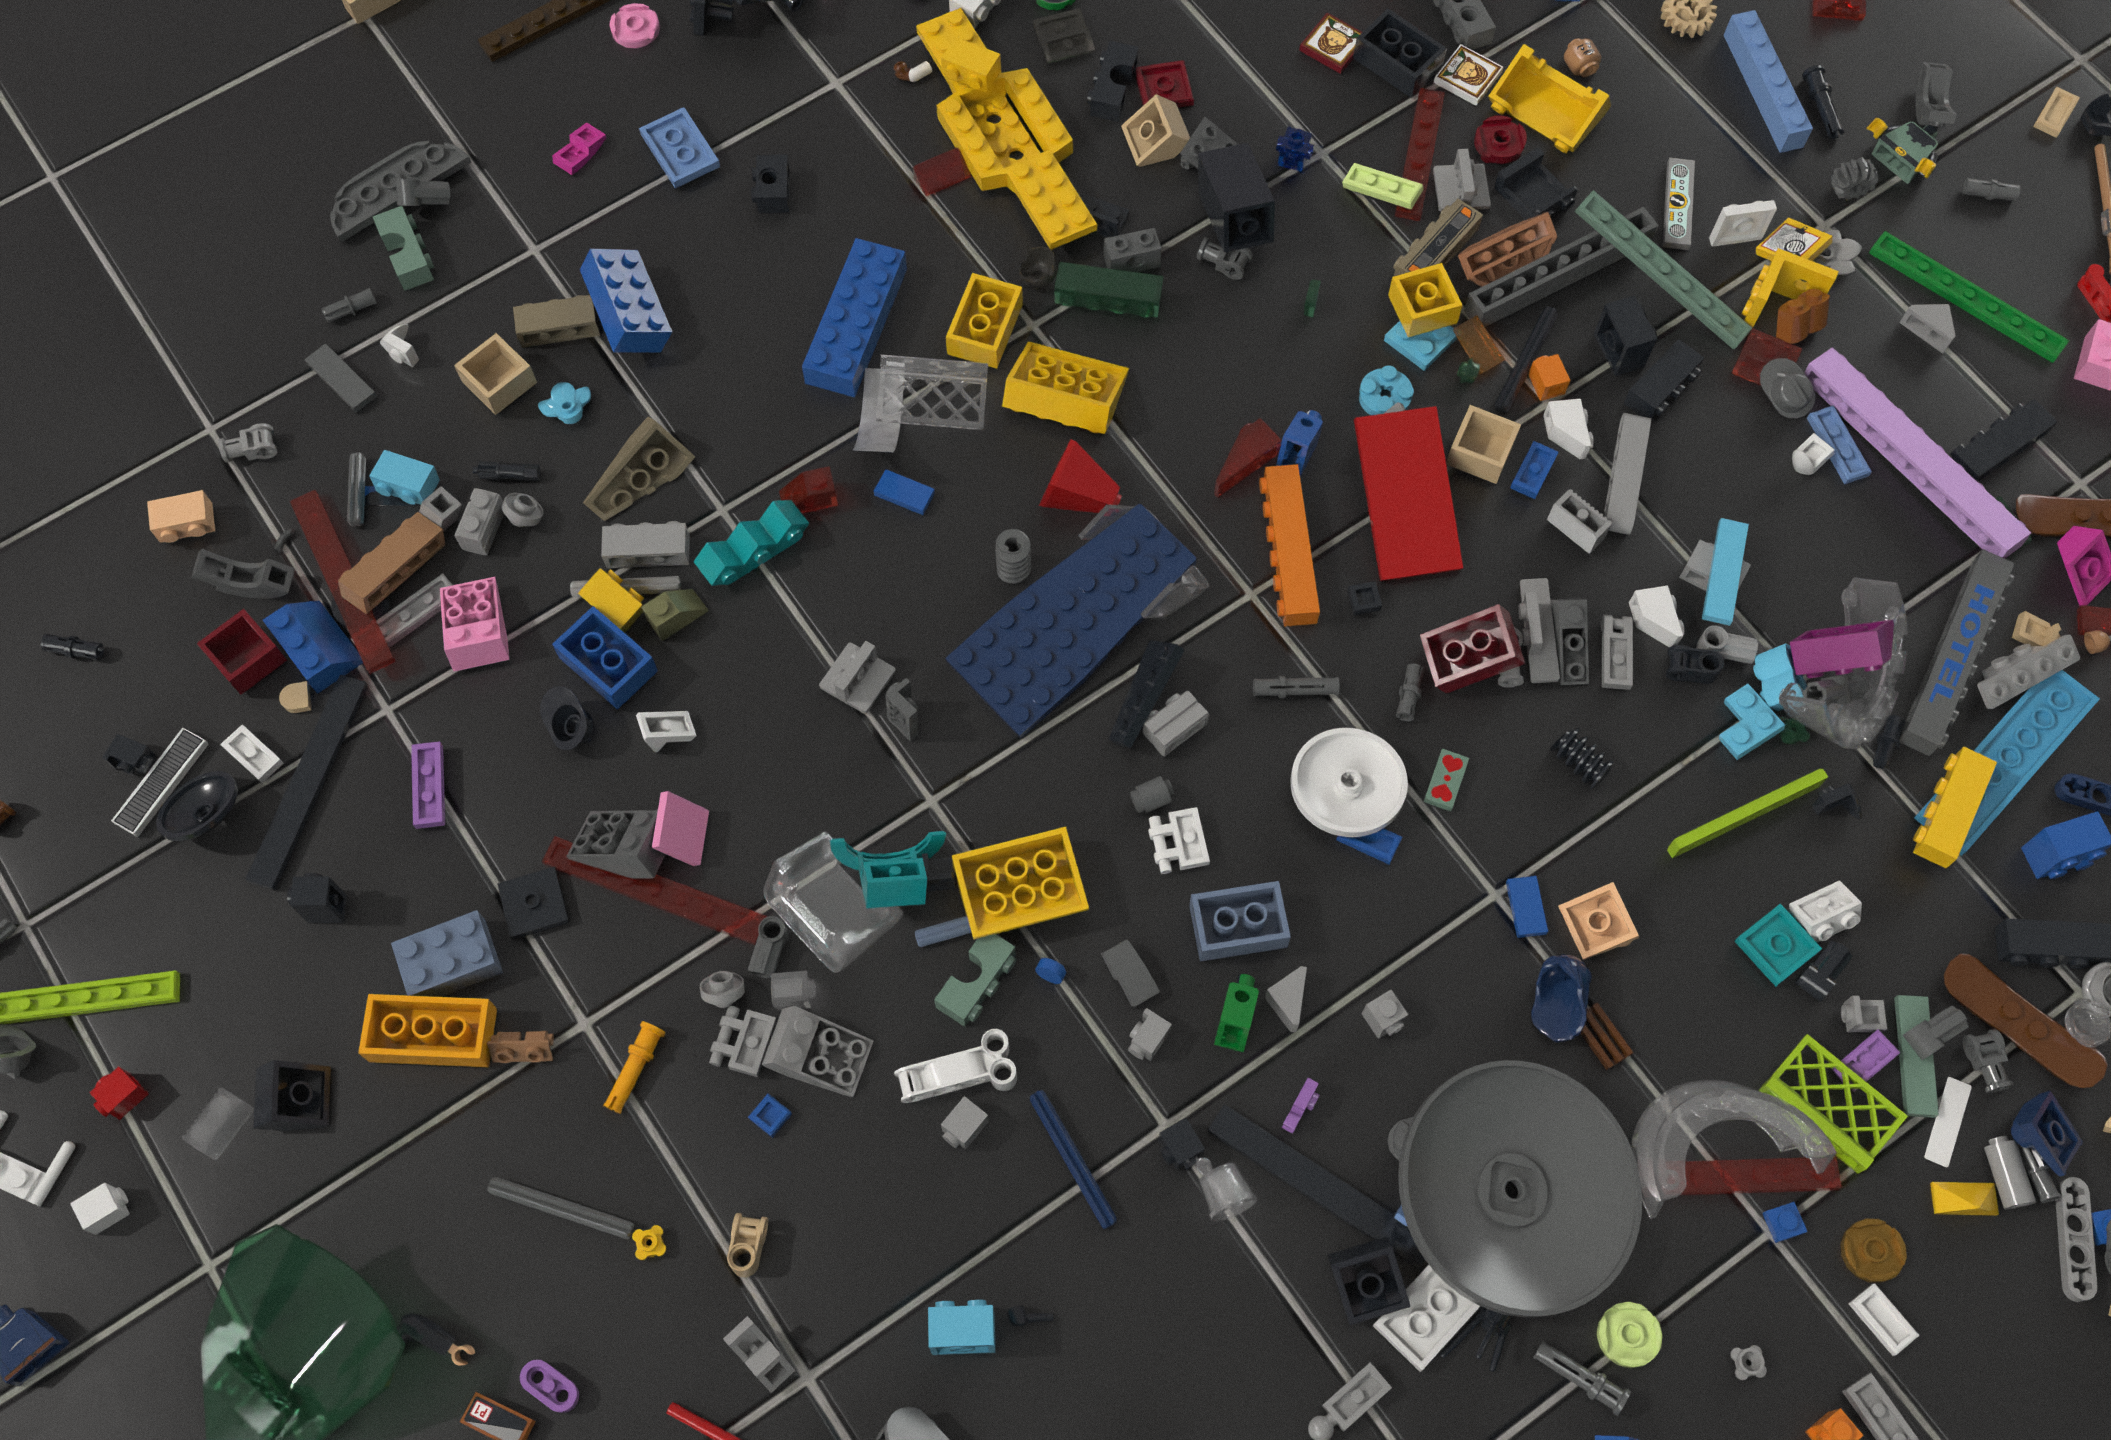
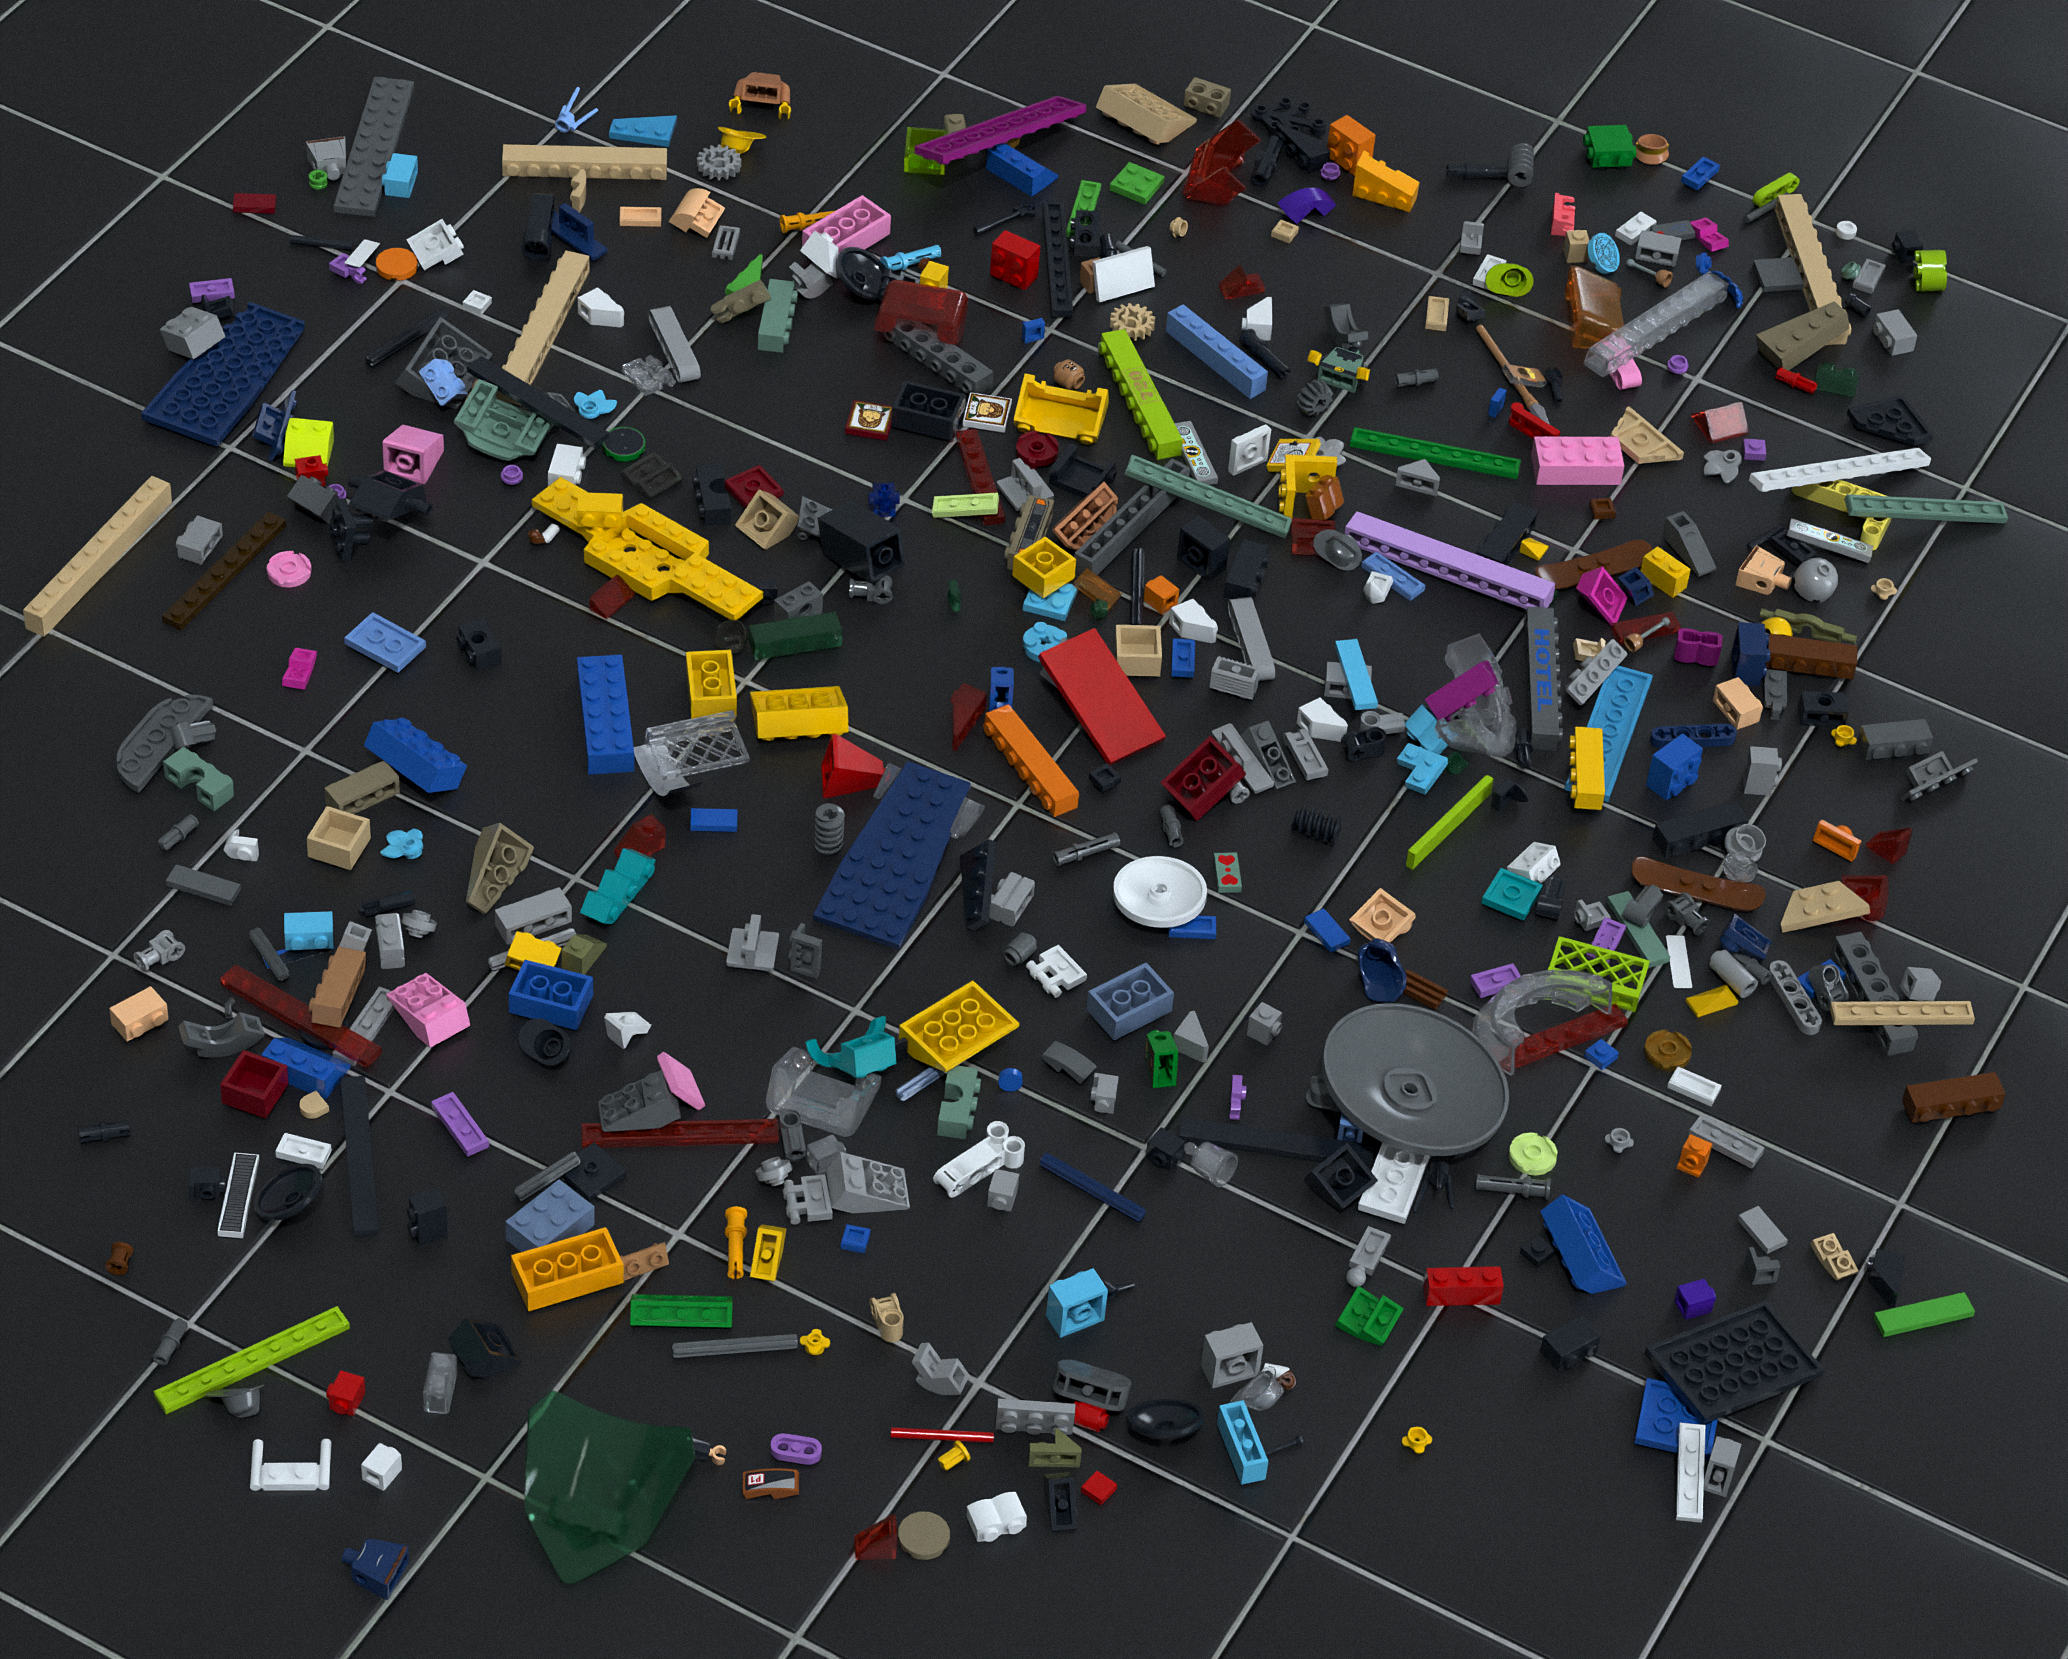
camera: 30 degrees left, 20 degrees down
none -> dark grey axle [514,1151,581,1201]
none -> green fence [630,1294,733,1327]
none -> yellow slope [750,1224,786,1281]
none -> lime brick [1098,329,1183,460]
none -> white slope [1241,297,1272,340]
none -> medium lavender plate [1470,963,1523,998]
none -> blue tile [1488,388,1506,418]
none -> yellow slope [1520,538,1549,561]

